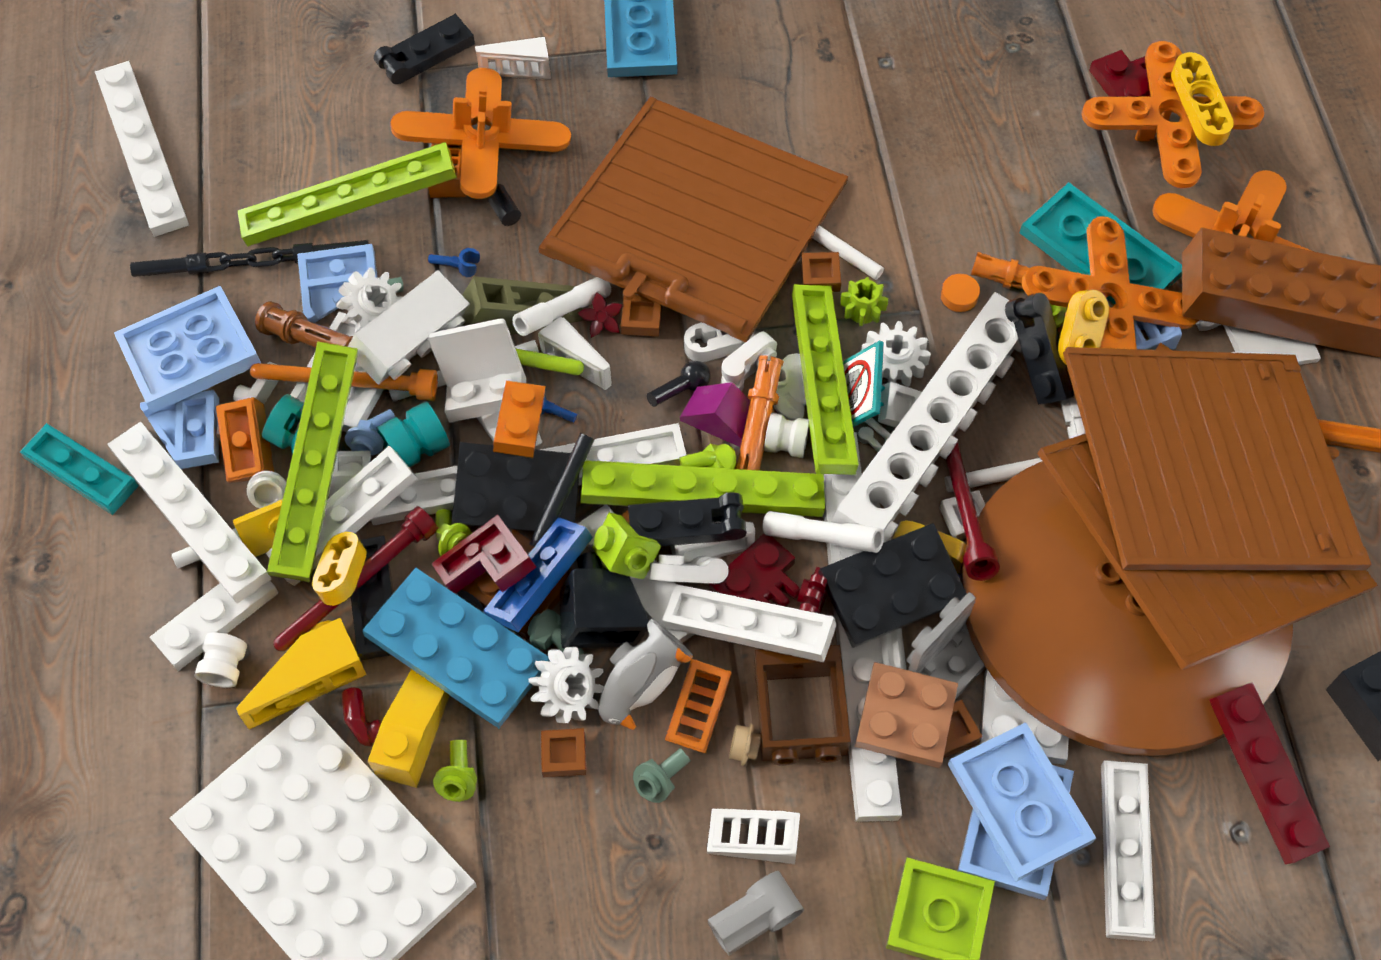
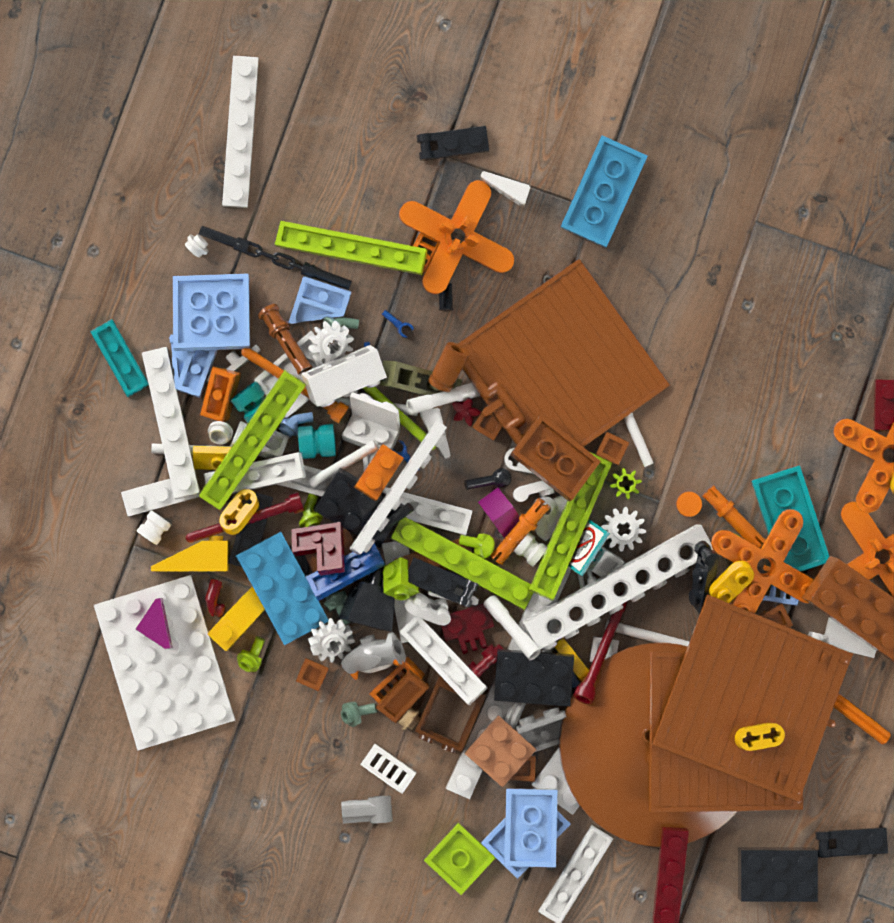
camera: 25 degrees right, 25 degrees up
none -> magenta slope [136,598,173,649]
none -> white plate [185,234,209,258]
none -> white bar [309,441,378,488]
none -> white plate [350,421,447,555]
none -> dark orange tile [376,669,429,724]
none -> dark orange piece [428,342,470,392]
none -> dark orange plate [510,414,601,502]
none -> yellow beam [735,723,785,751]

